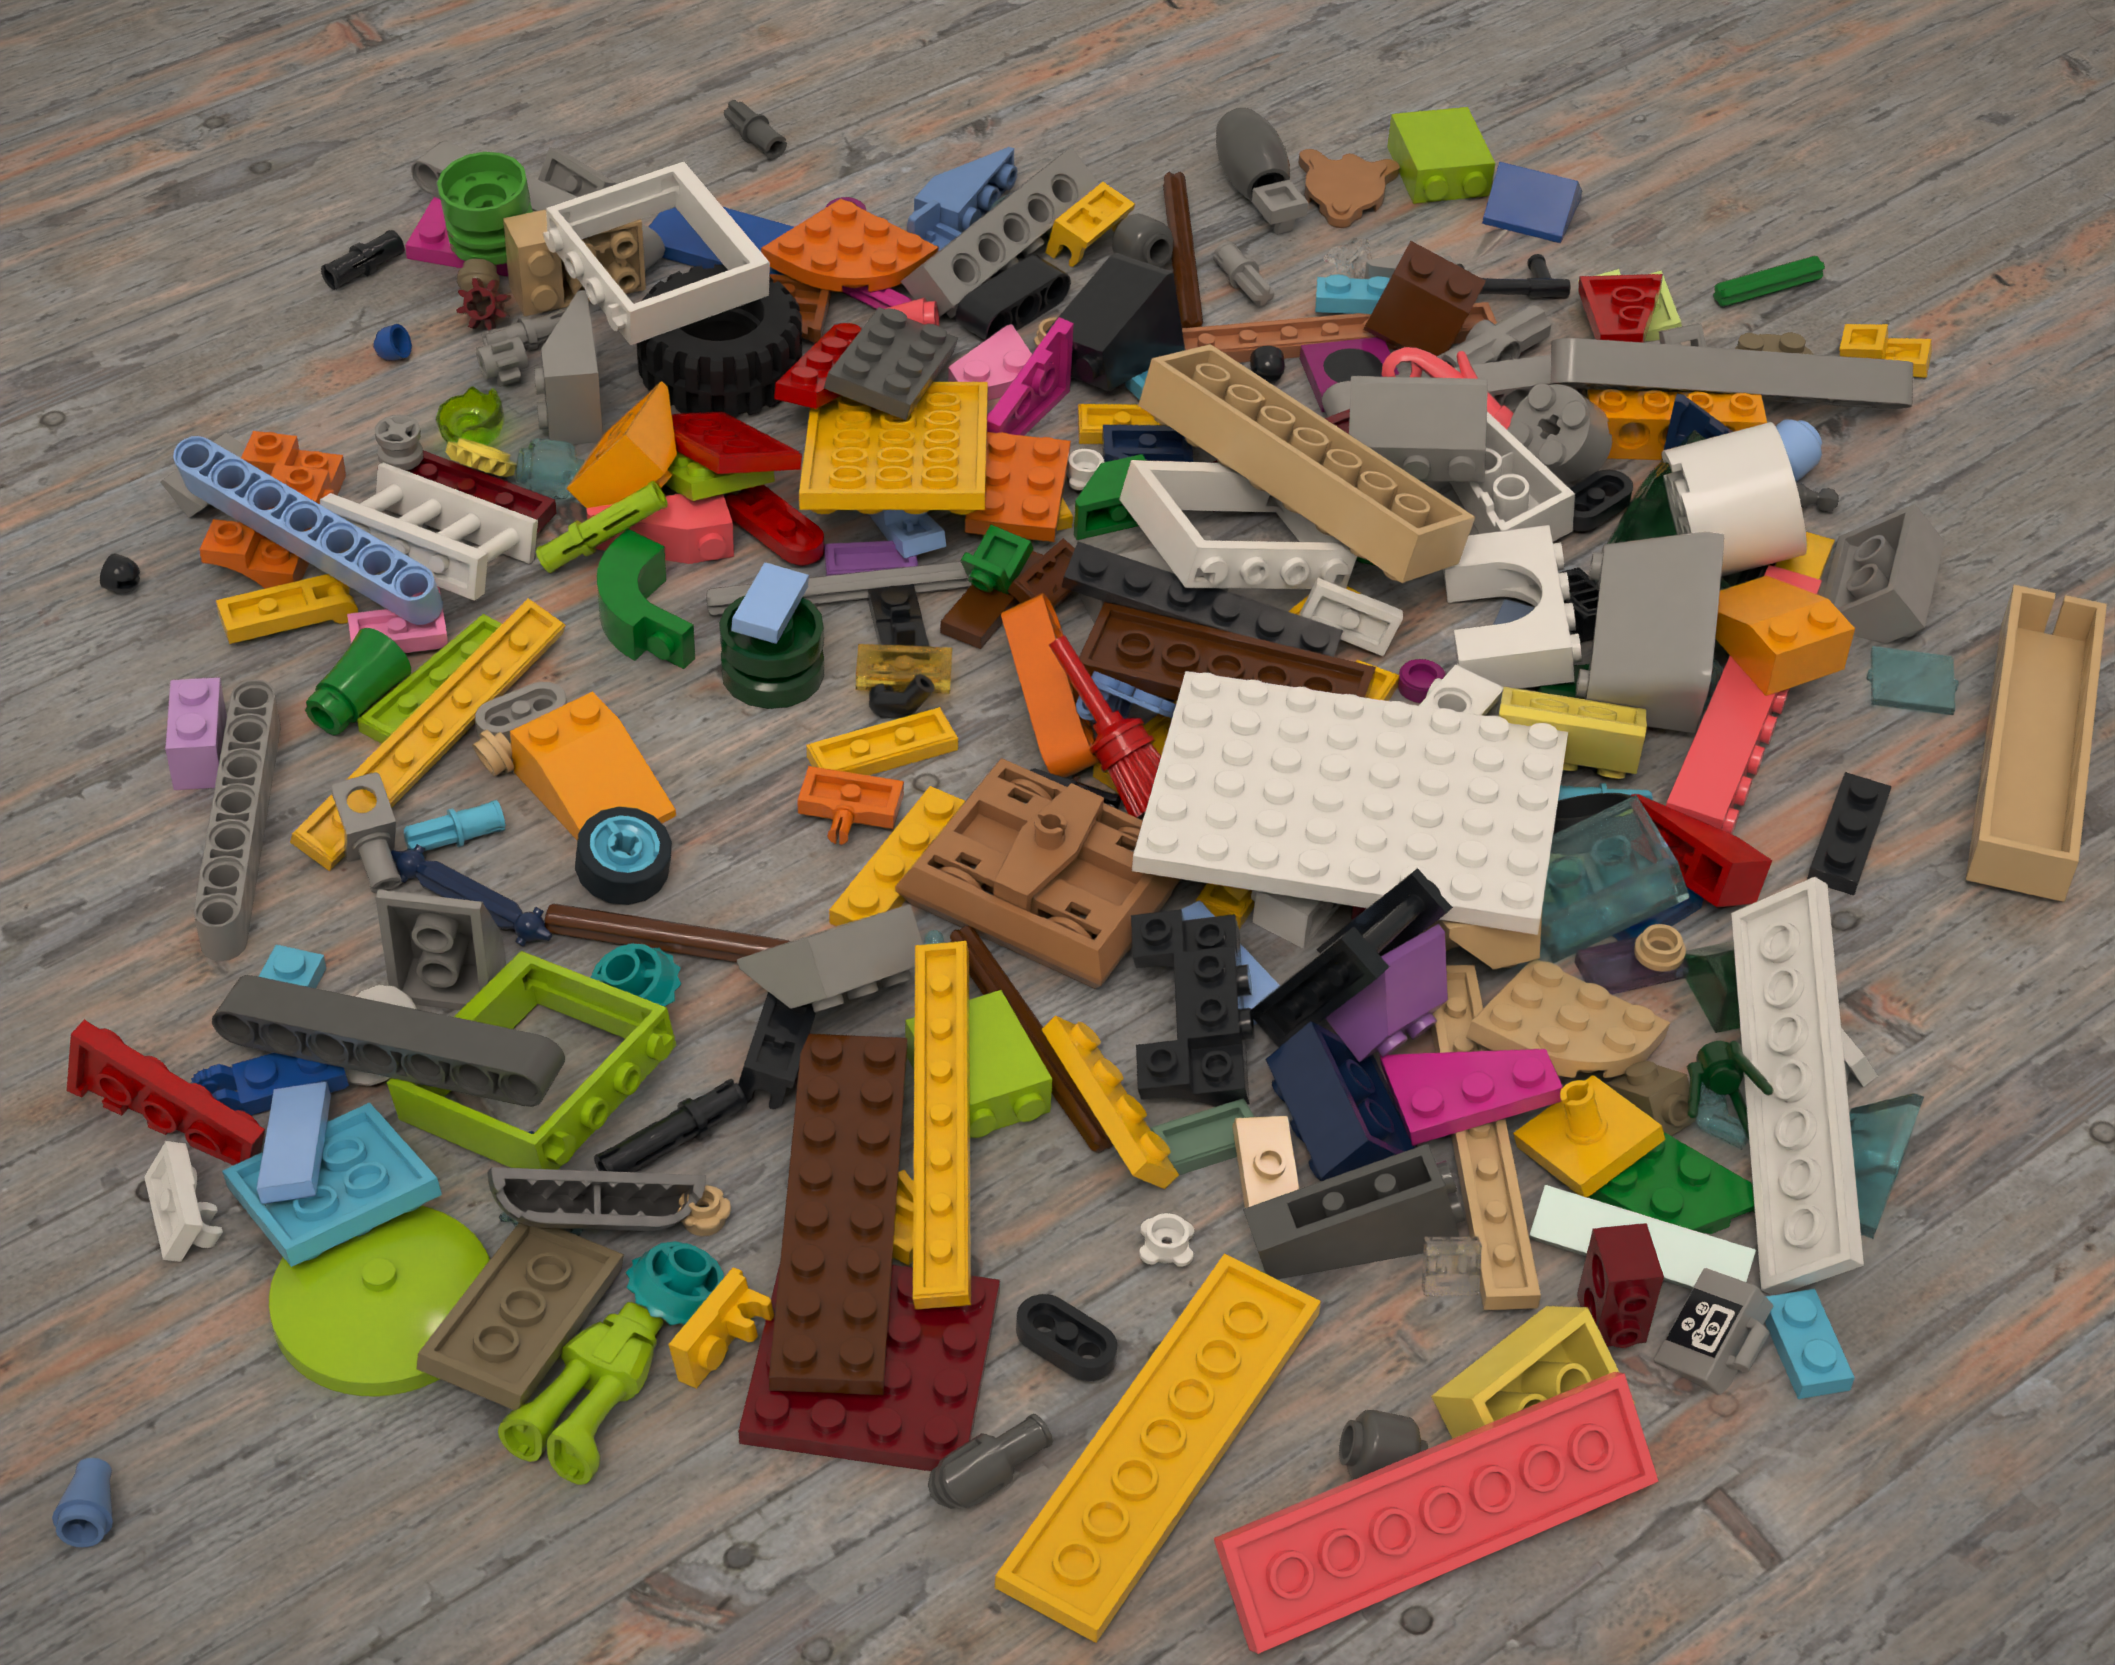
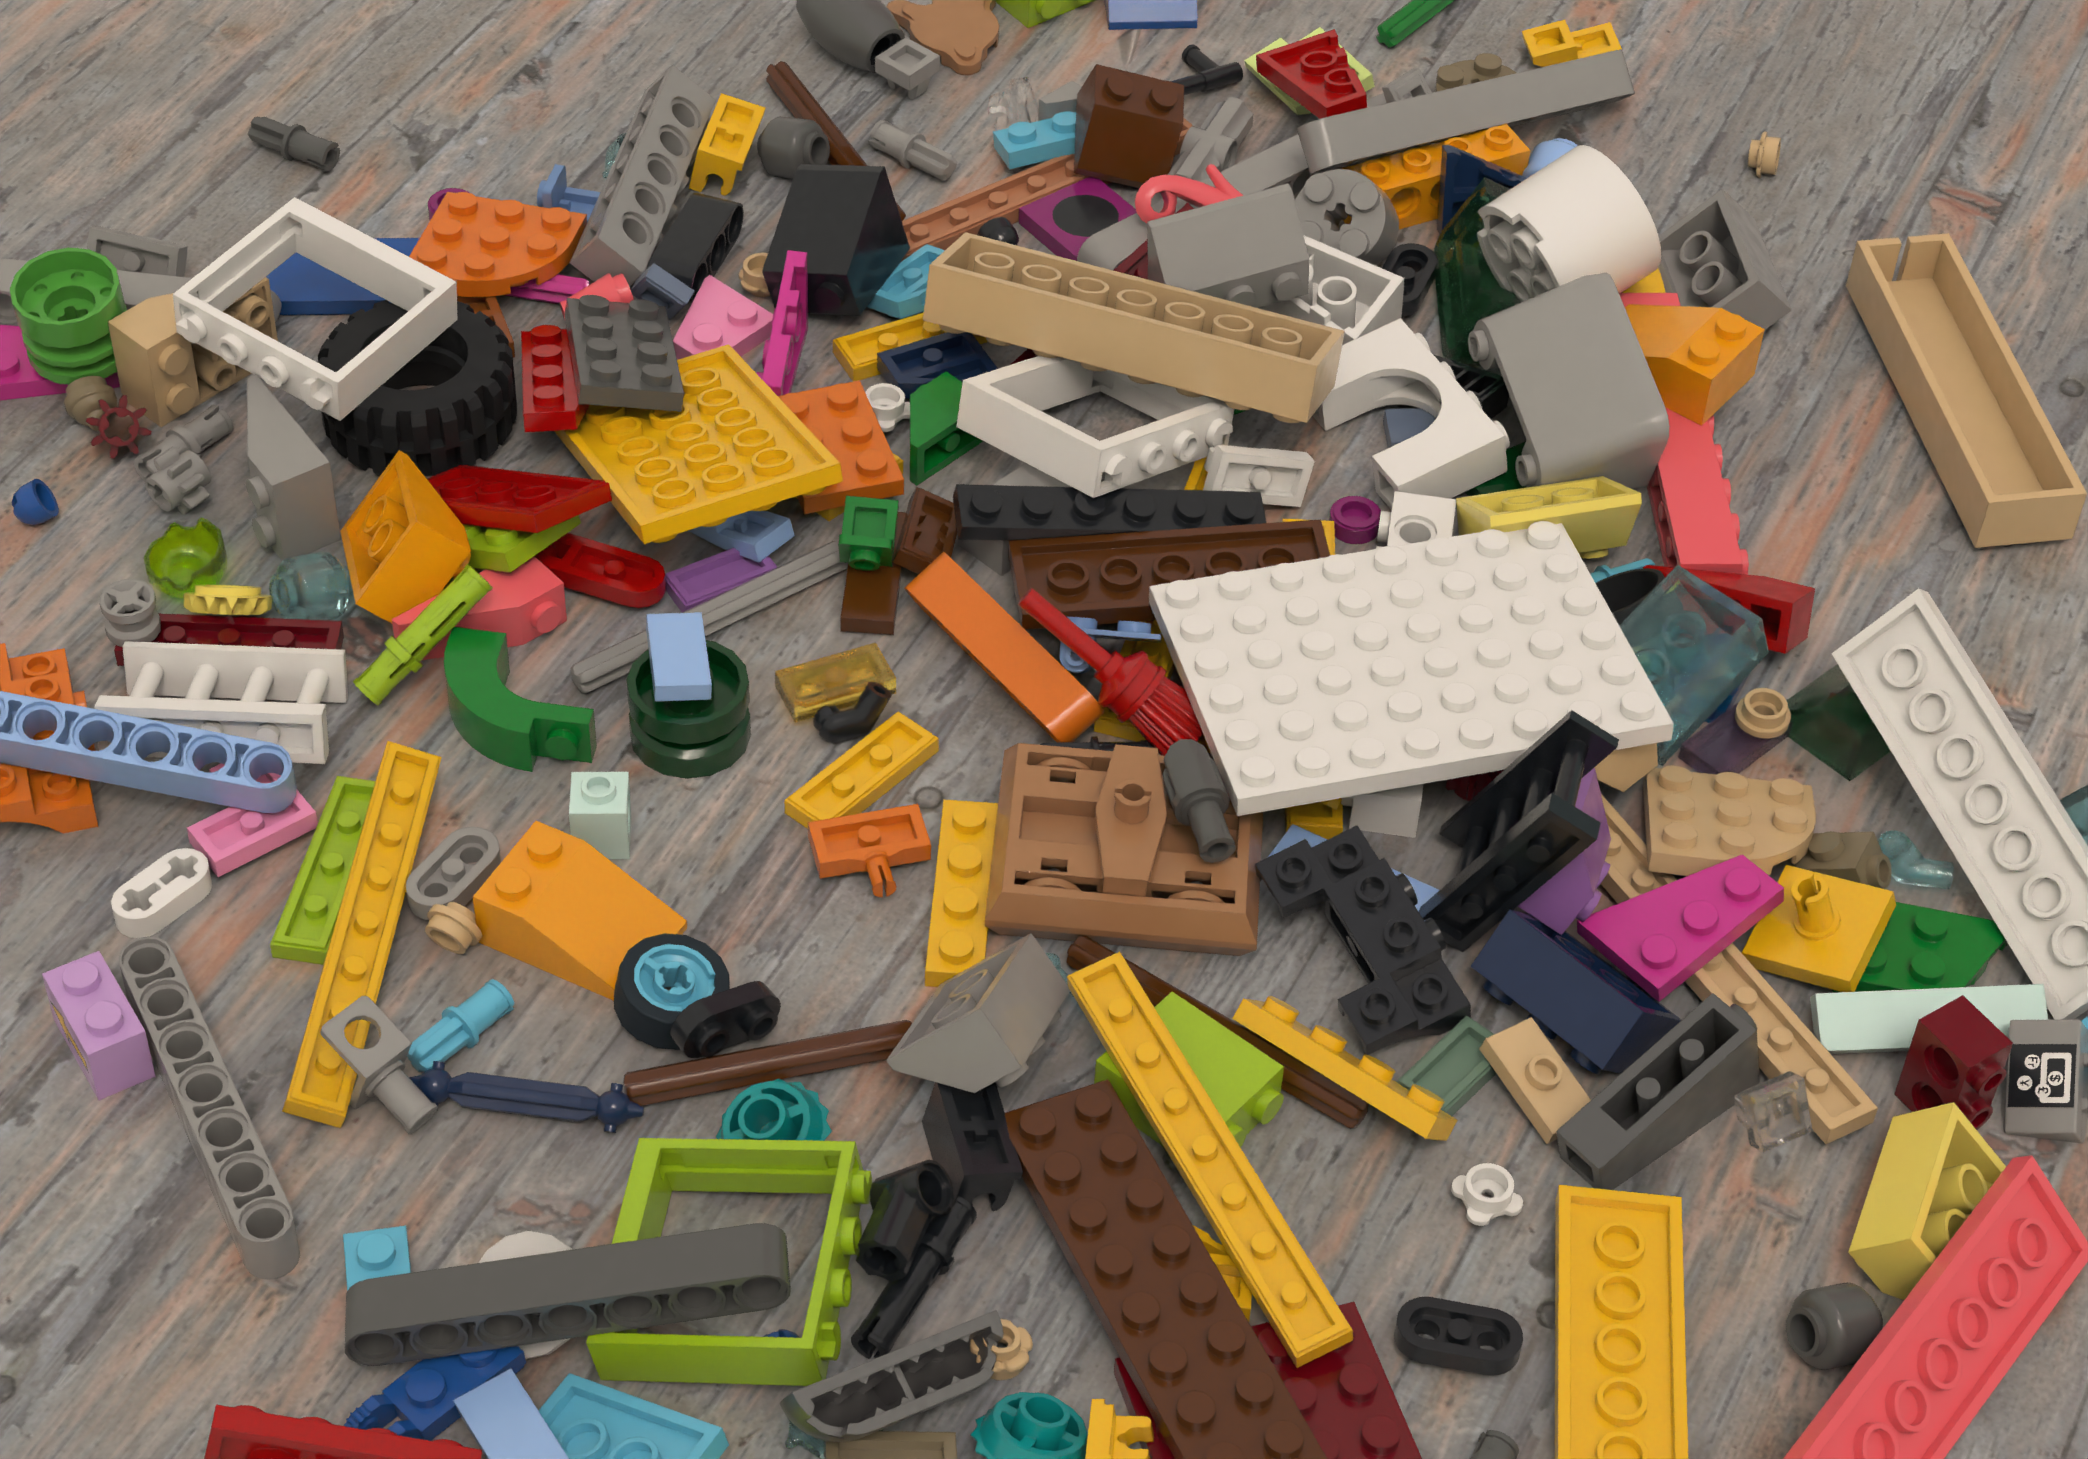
camera: 25 degrees left, 0 degrees up
yellow plate [216,574,358,644] -> none
green plant [305,628,411,735] -> none
light grey slope [375,890,506,1010] -> none
black plate [868,584,930,665] -> none
medium blue slope [914,147,1017,233] -> none
dark green plant [1687,1040,1774,1139] -> none
black plate [1807,772,1892,896] -> none
clear light blue piece [1866,646,1959,715] -> none
none -> white beam [111,848,212,938]
none -> light aqua brick [569,772,632,859]
none -> sand blue tile [631,263,694,319]
none -> black plate [670,981,781,1058]
none -> black piece [856,1159,953,1282]
none -> dark grey arm [1163,739,1236,863]
none -> tan plate [1748,132,1781,178]

